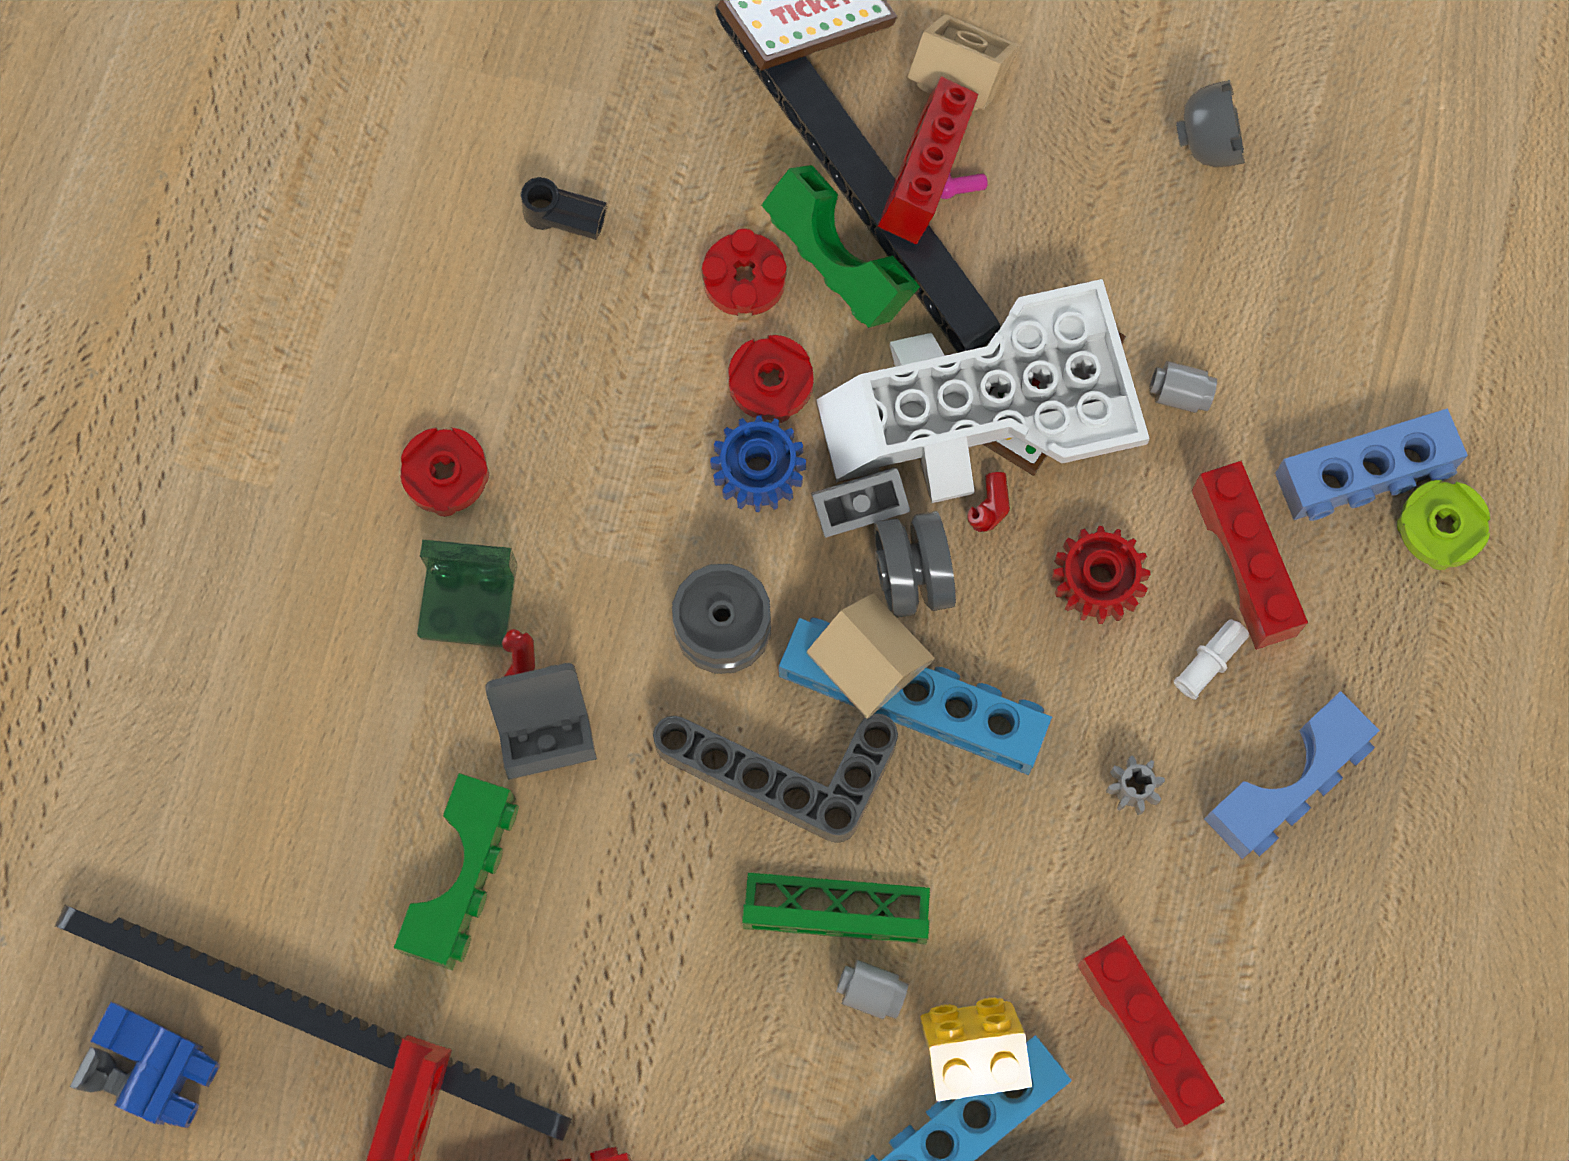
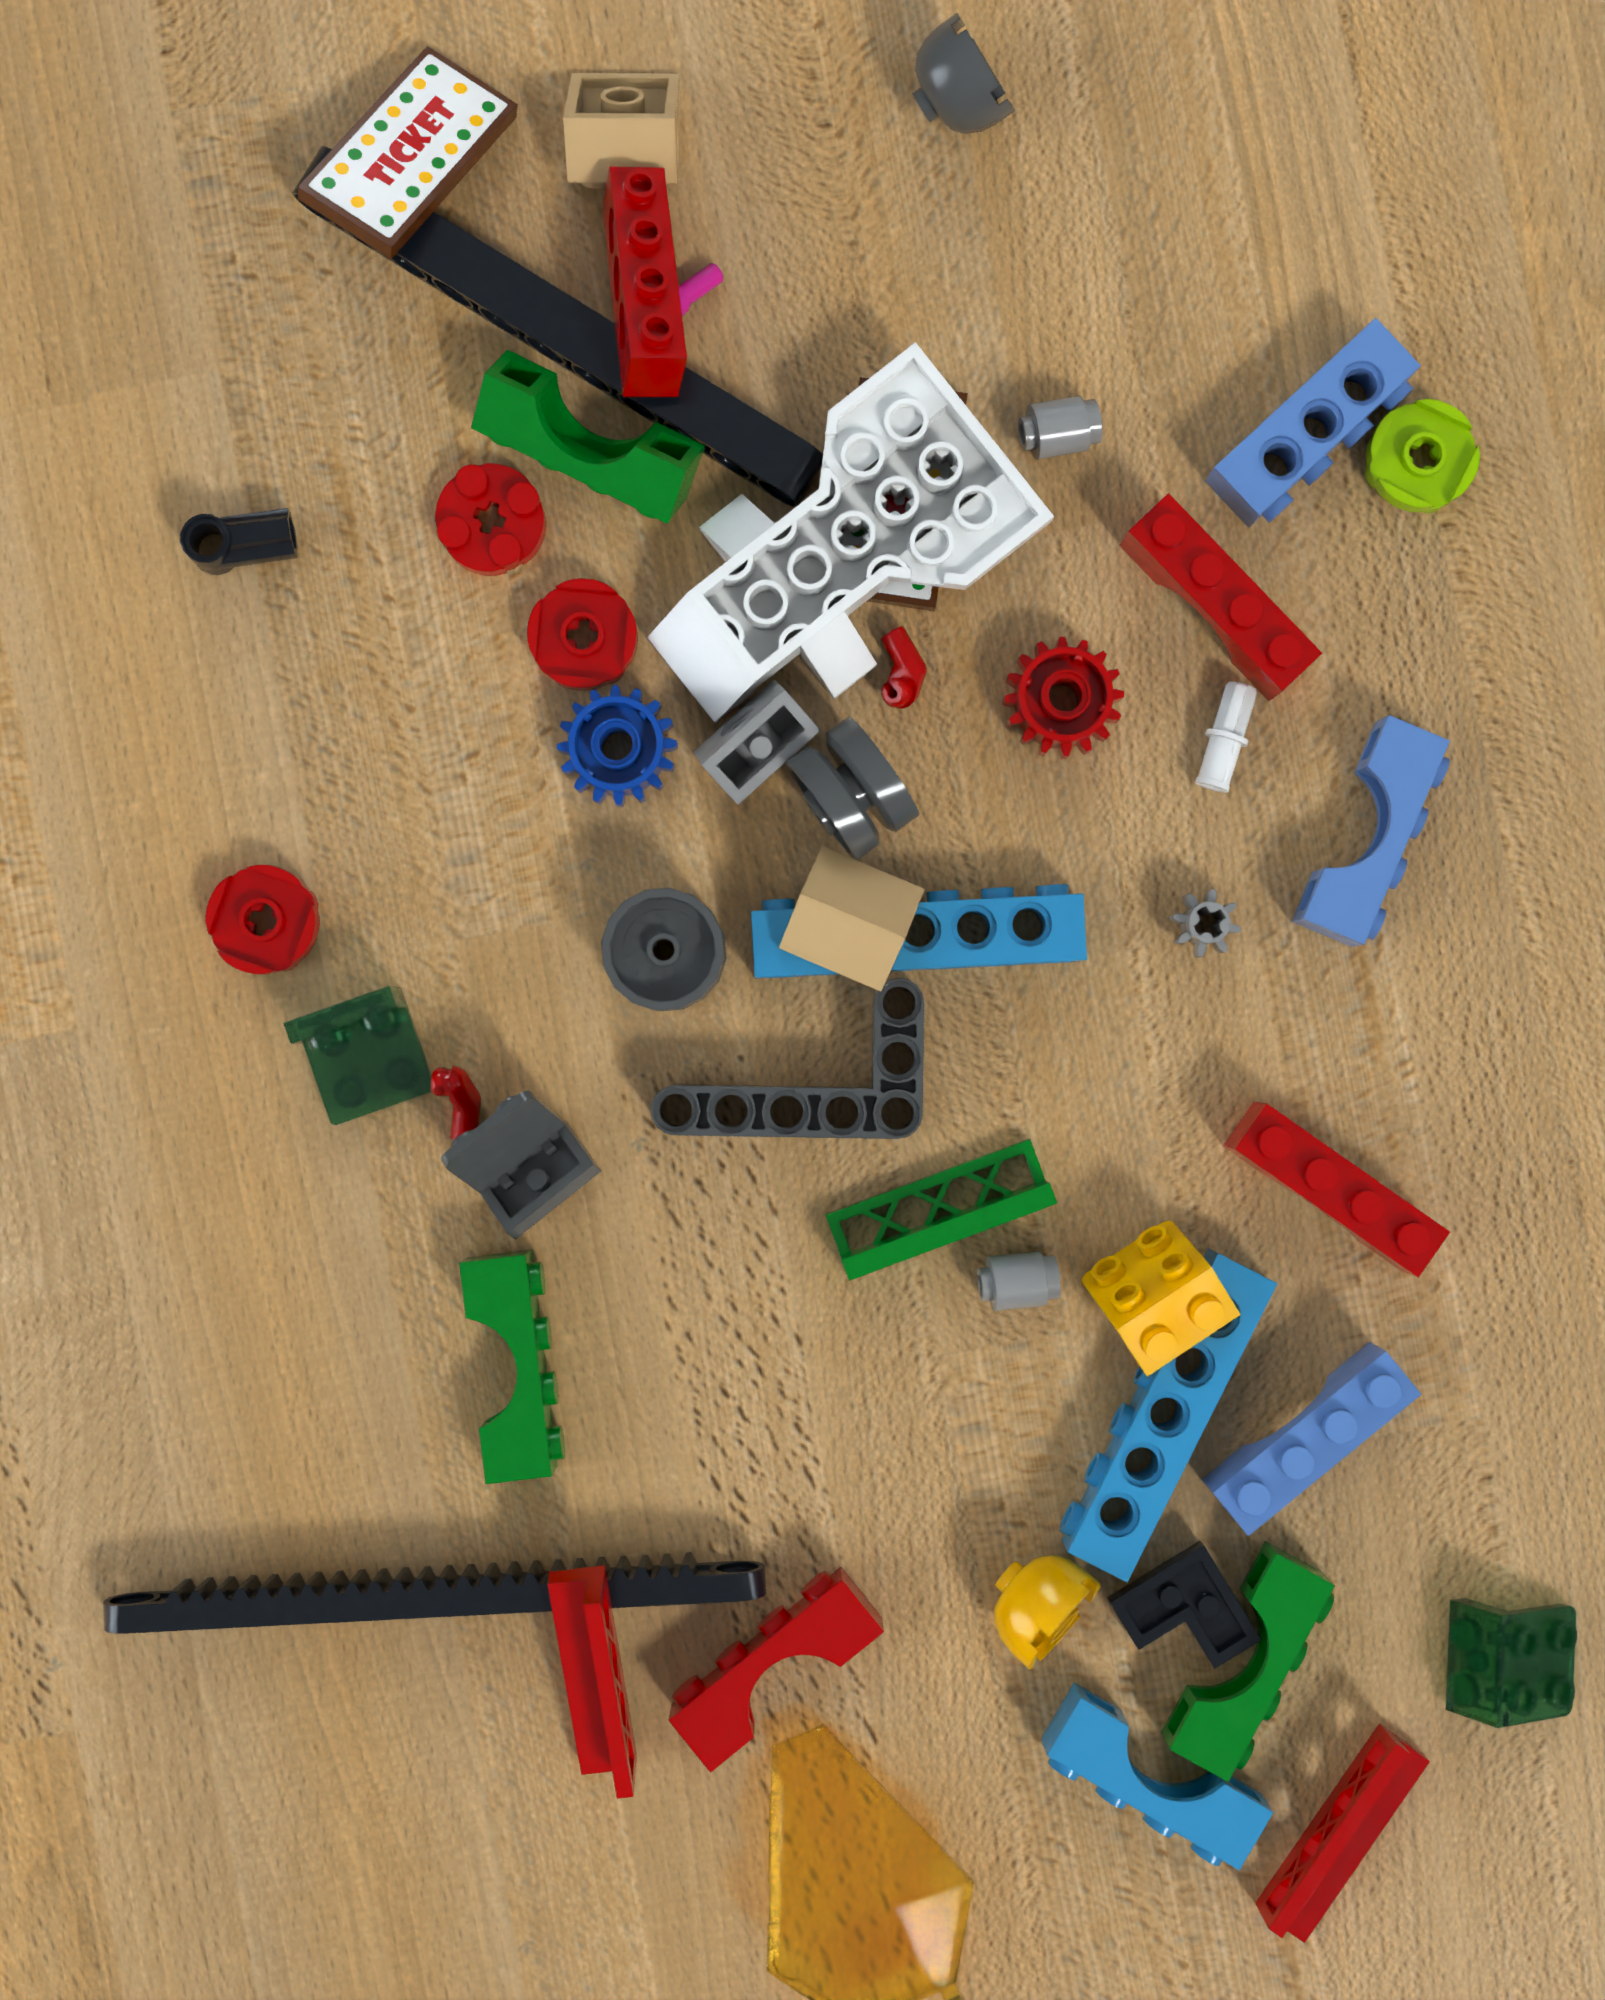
camera: 25 degrees left, 15 degrees up
blue hips [70,1002,220,1128] -> none

